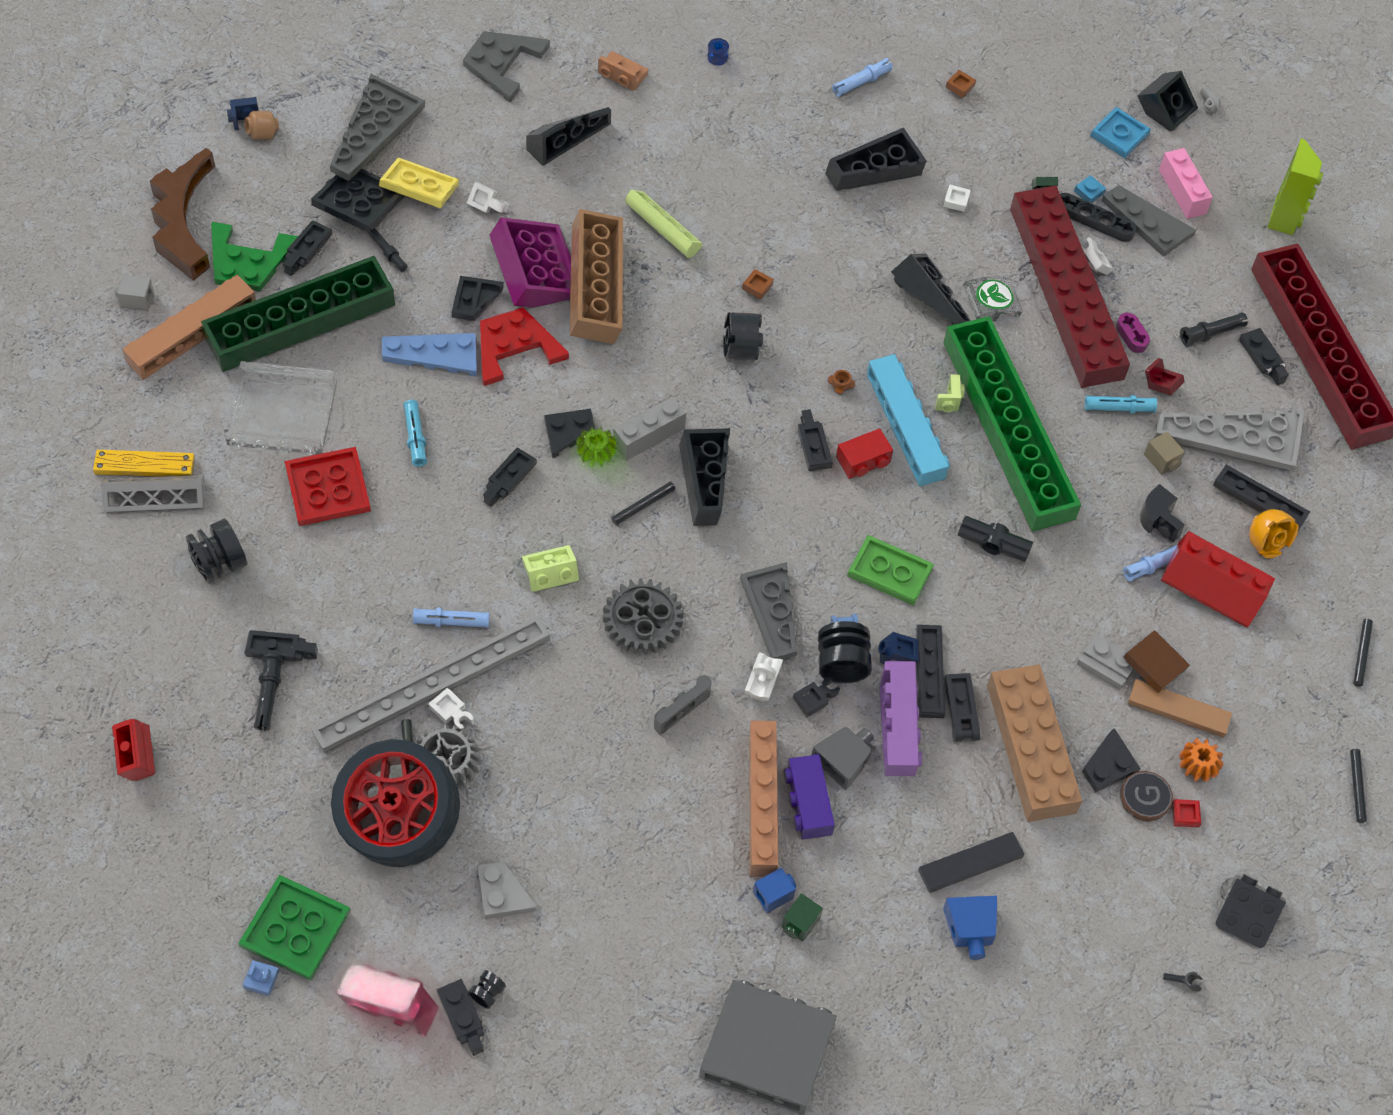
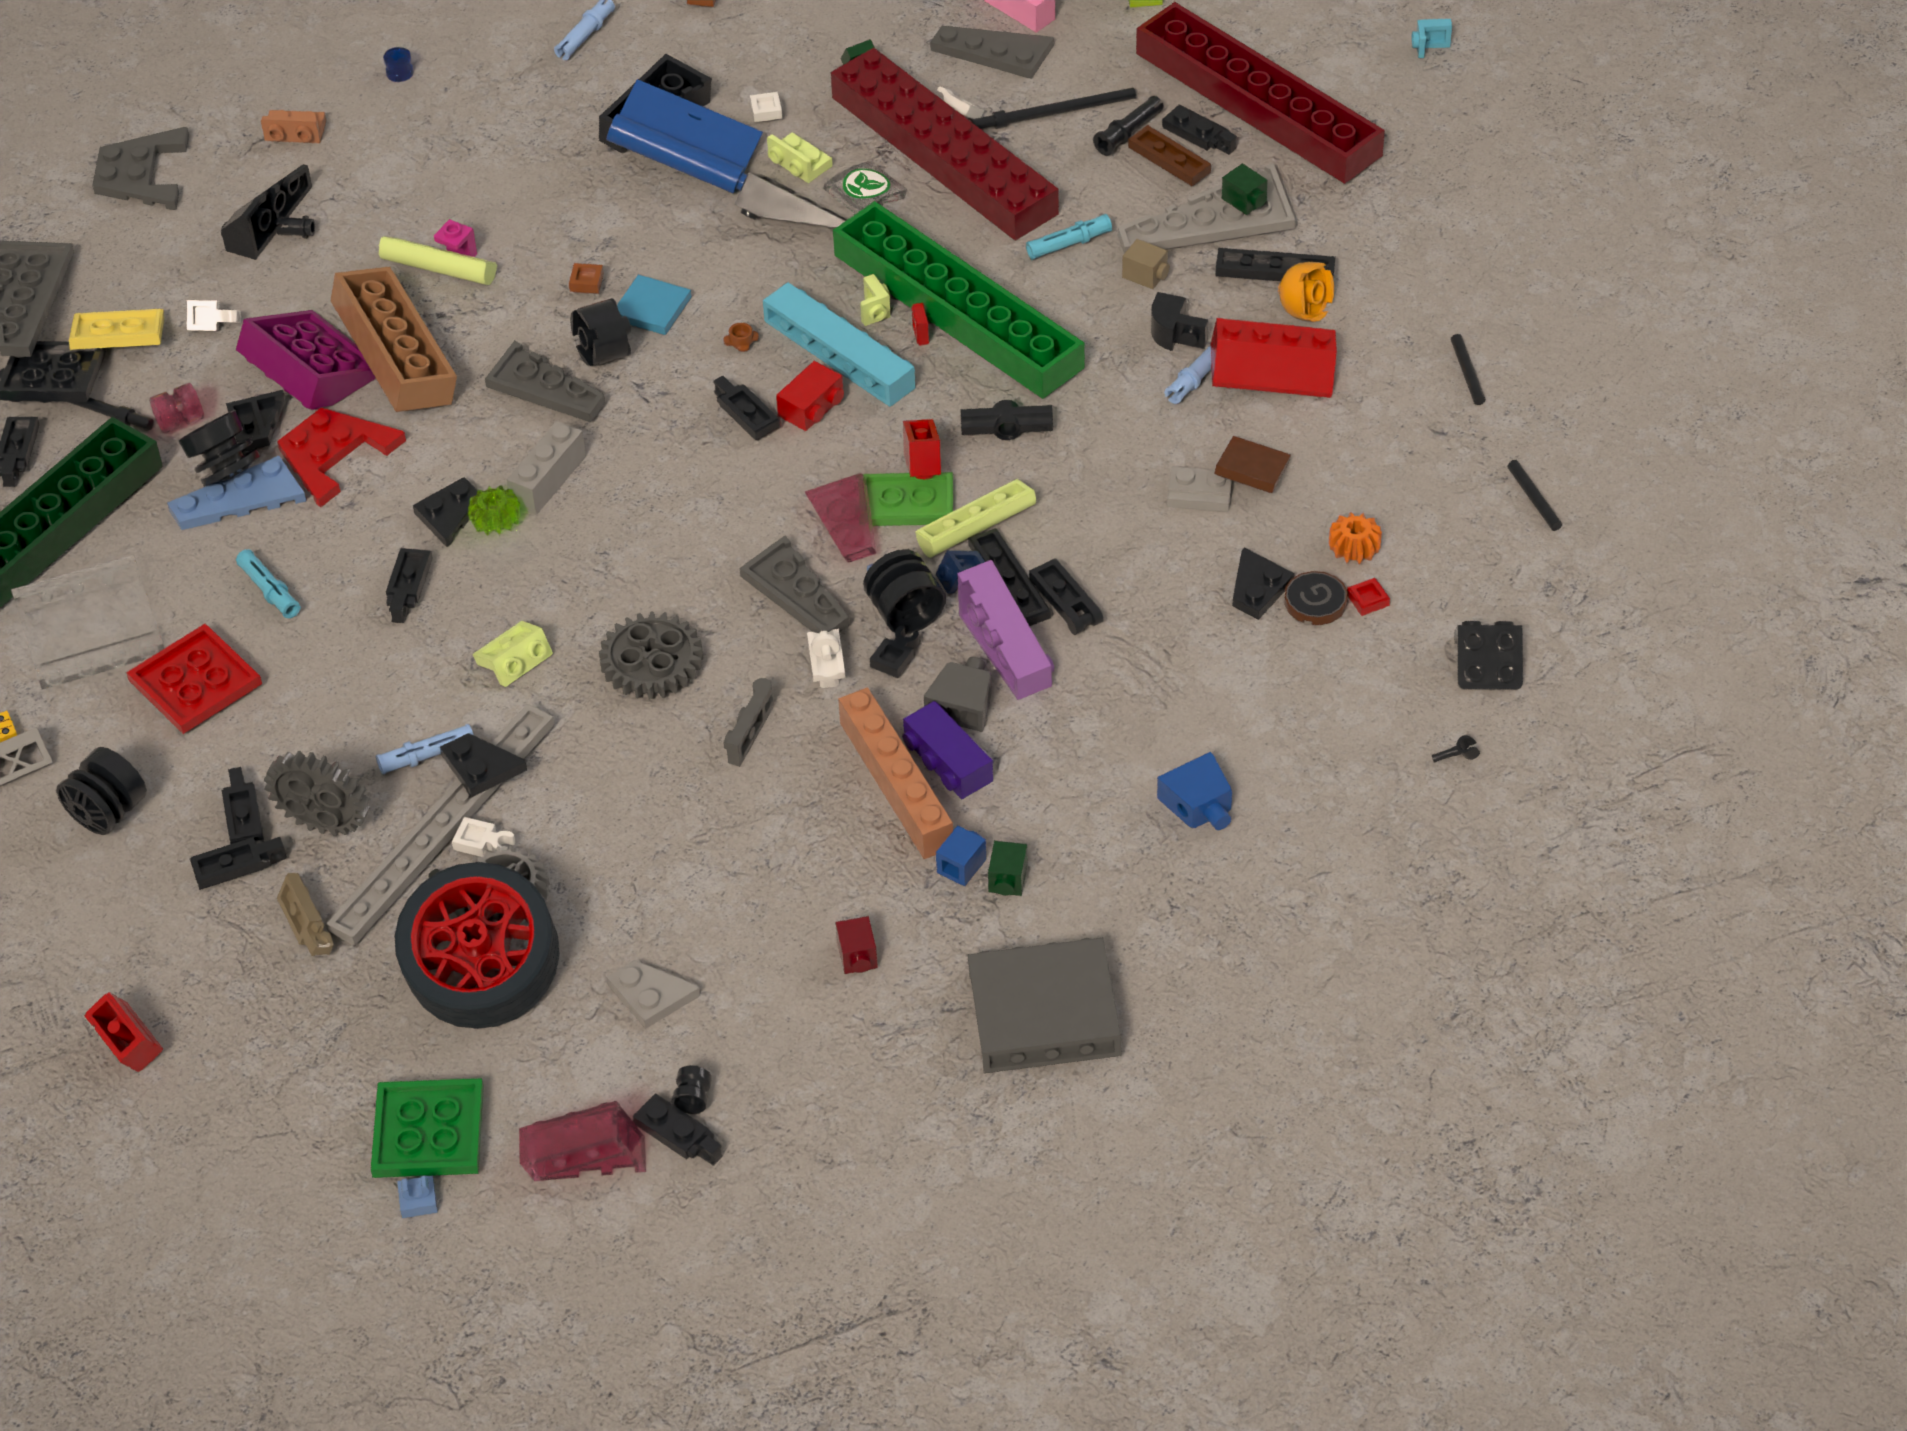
camera: 20 degrees left, 10 degrees down
black pin [253,653,285,731] -> none
black bar [611,482,675,525] -> none
black wedge [679,428,730,526] -> none
black tile [918,832,1024,893] -> none
medium nougat brick [987,664,1082,822] -> none
black beam [1060,193,1137,242] -> none
dark azure plate [1074,175,1106,203] -> none
magenta beam [1116,312,1150,353] -> none
medium nougat tile [1127,679,1232,738] -> none
dark red bracket [1145,358,1185,396] -> none
none -> clear pink wheel [149,383,204,434]
none -> black wheel [178,410,261,486]
none -> black hinge [221,767,264,844]
none -> dark grey gear [264,751,370,836]
none -> black pin [276,215,315,239]
none -> dark tan hinge [277,873,334,956]
none -> dark pink bracket [434,219,477,257]
none -> black wing [440,733,527,797]
none -> dark grey wing [485,340,605,422]
none -> blue door [606,79,763,194]
none -> dark azure tile [617,274,692,335]
none -> yellowish green bracket [767,132,833,183]
none -> clear pink wing [805,473,876,563]
none -> dark red brick [835,916,878,974]
none -> red brick [903,419,941,480]
none -> red tile [911,303,929,346]
none -> yellowish green brick [915,479,1036,558]
none -> black bar [971,87,1136,129]
none -> reddish brown plate [1128,125,1211,186]
none -> dark green brick [1221,163,1268,215]

